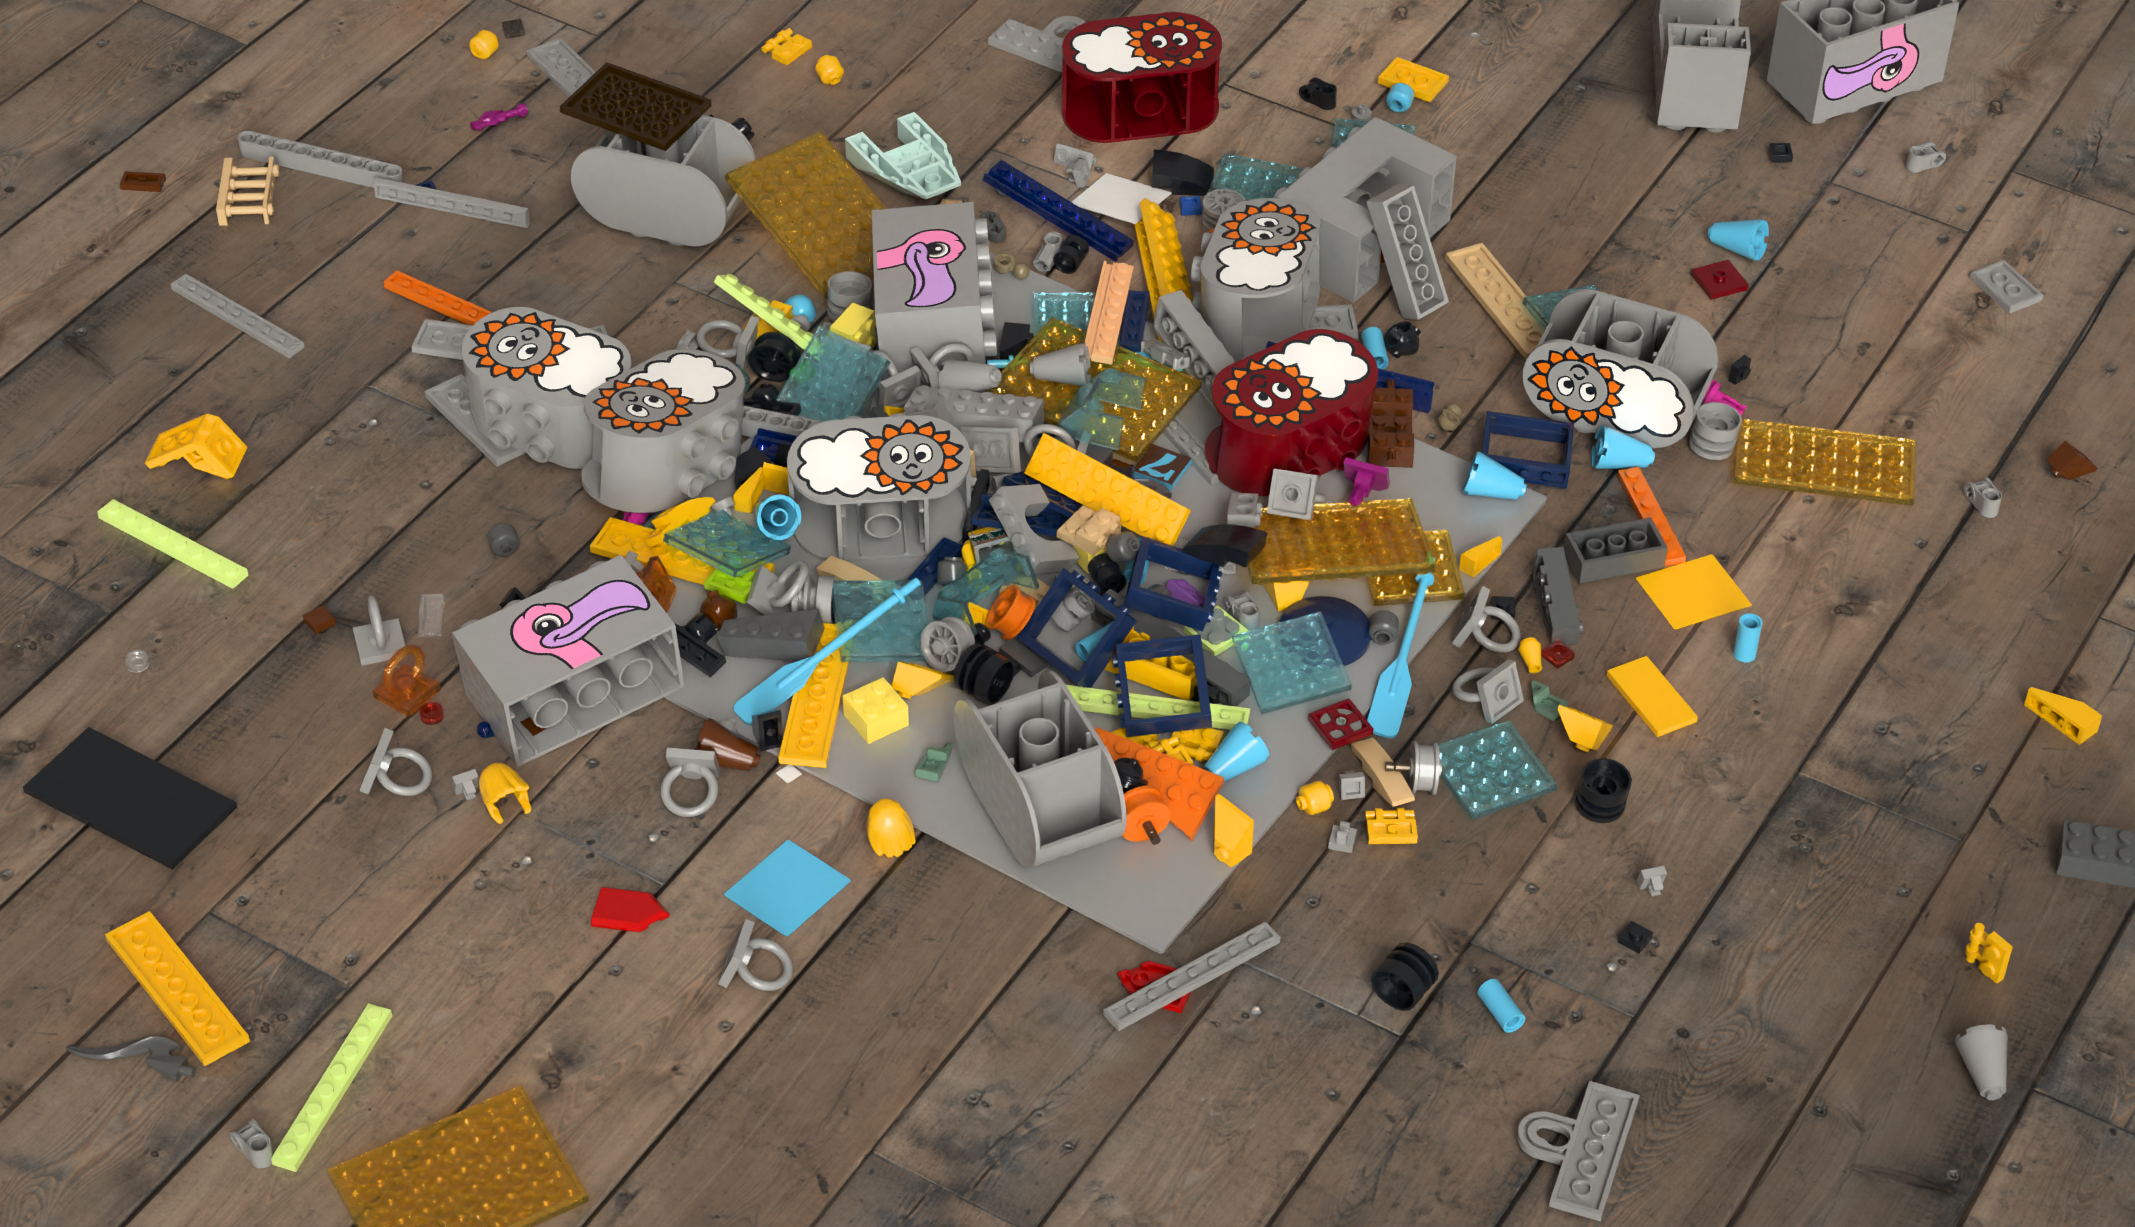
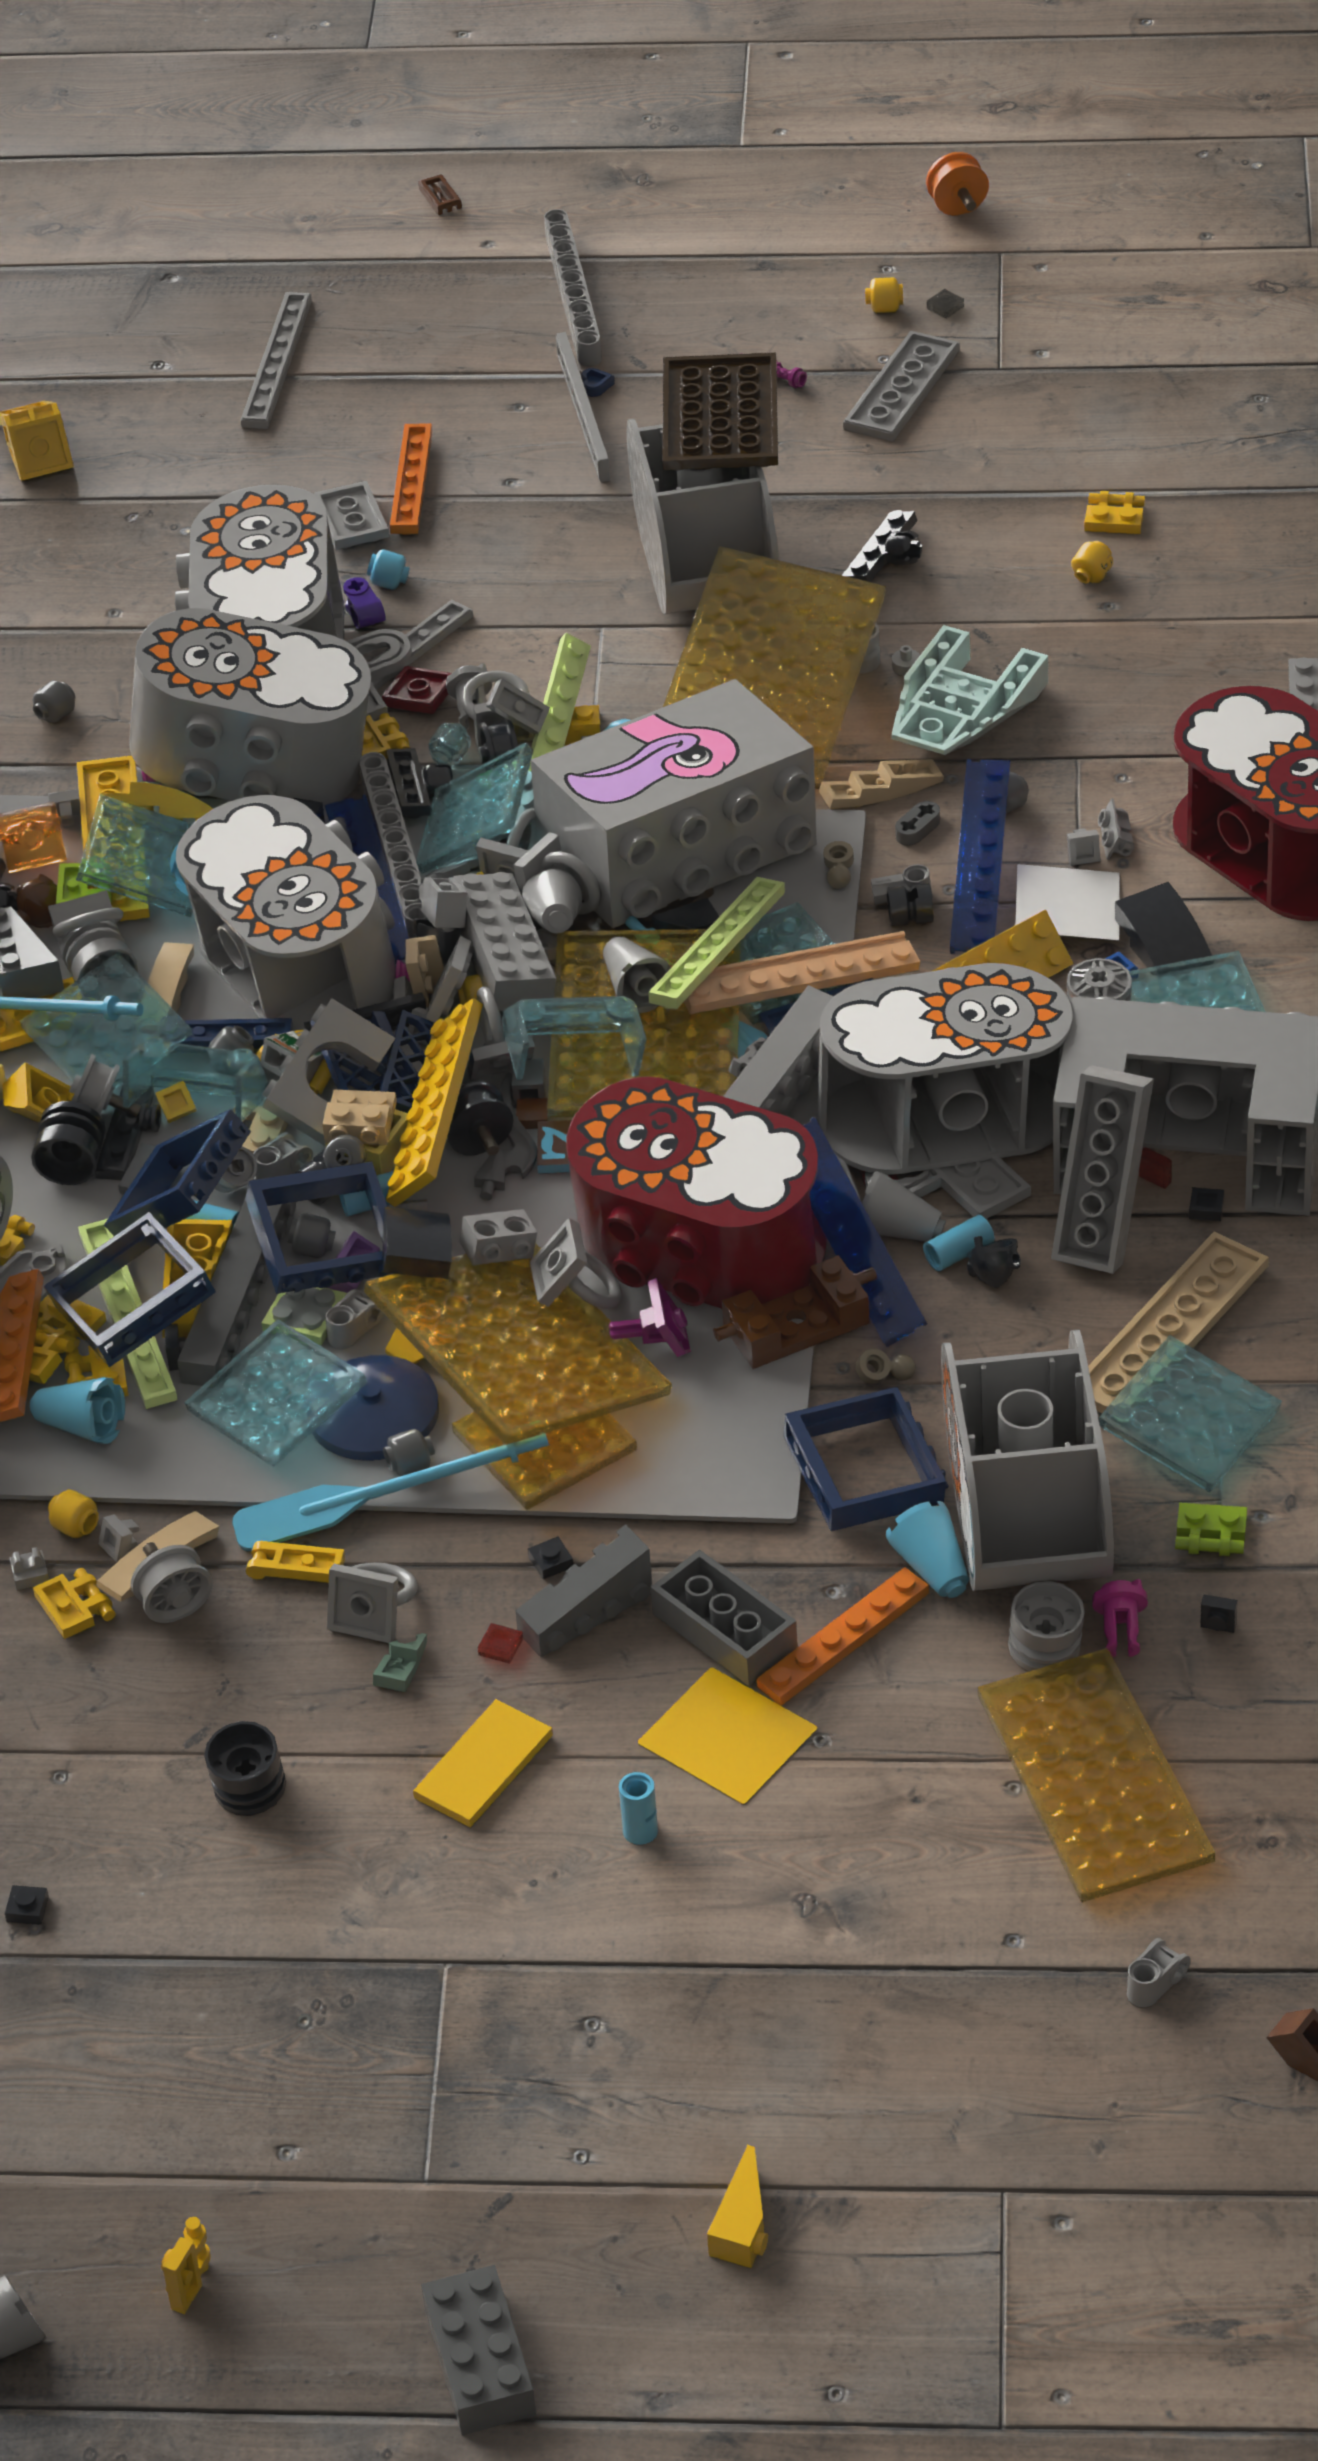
camera: 65 degrees right, 0 degrees up
tan fence [216,156,279,226] -> none
orange wheel [985,585,1042,640] -> none
dark red piece [1308,698,1374,750] -> none
clear light blue plate [1439,720,1557,820] -> none
light grey tile [1452,586,1521,653] -> none
yellow slope [1459,536,1502,578] -> none
medium azure cone [1462,451,1527,500] -> none
yellow cone [1518,637,1542,673] -> none
yellow slope [1558,705,1613,752] -> none
light grey tile [1636,866,1667,897] -> none
none -> yellow plate [246,1541,345,1583]
none -> light grey tile [486,679,550,735]
none -> yellowish green plate [648,877,785,1009]

